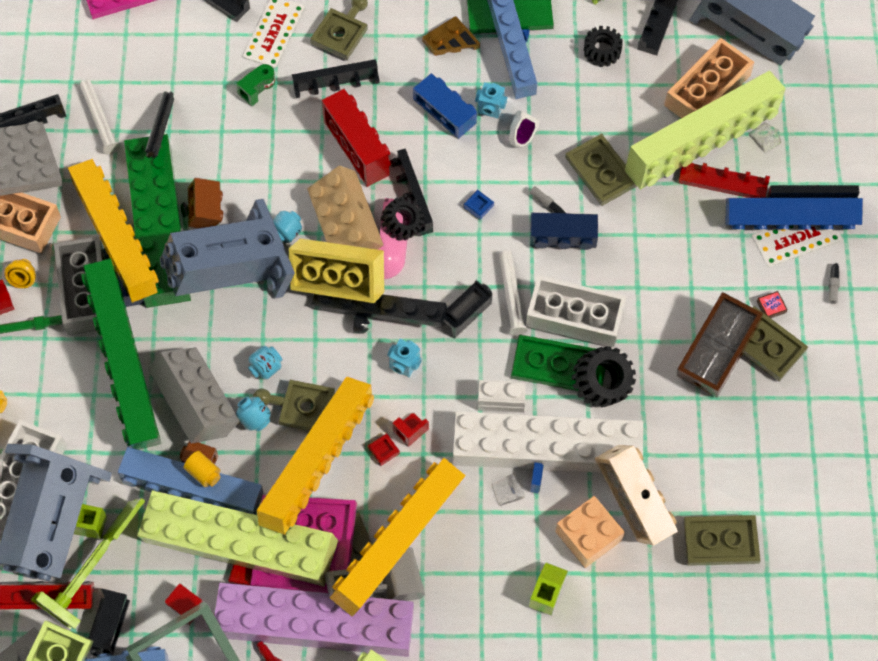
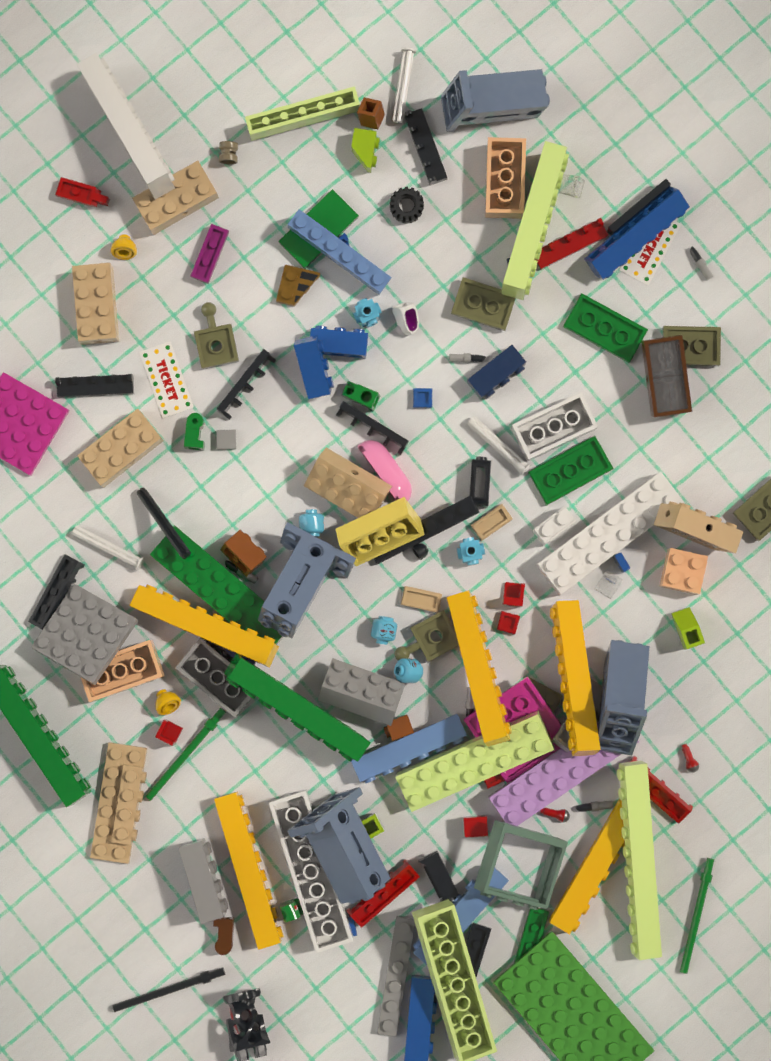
camera: 35 degrees left, 20 degrees up
lime piece [31,498,145,629] -> none
yellow brick [183,451,221,487] -> none
red brick [322,88,391,187] -> none
black tyre [380,197,424,241] -> none
black tyre [572,346,636,408] -> none
tile [757,291,788,318] -> none
none -> tan brick [77,408,164,488]
none -> light grey tile [217,430,236,450]
none -> blue brick [294,335,334,399]
none -> green leg [341,381,380,412]
none -> tan tile [401,586,442,613]
none -> tan tile [471,504,513,541]
none -> green tile [563,293,648,363]
none -> sand blue brick [598,640,650,756]

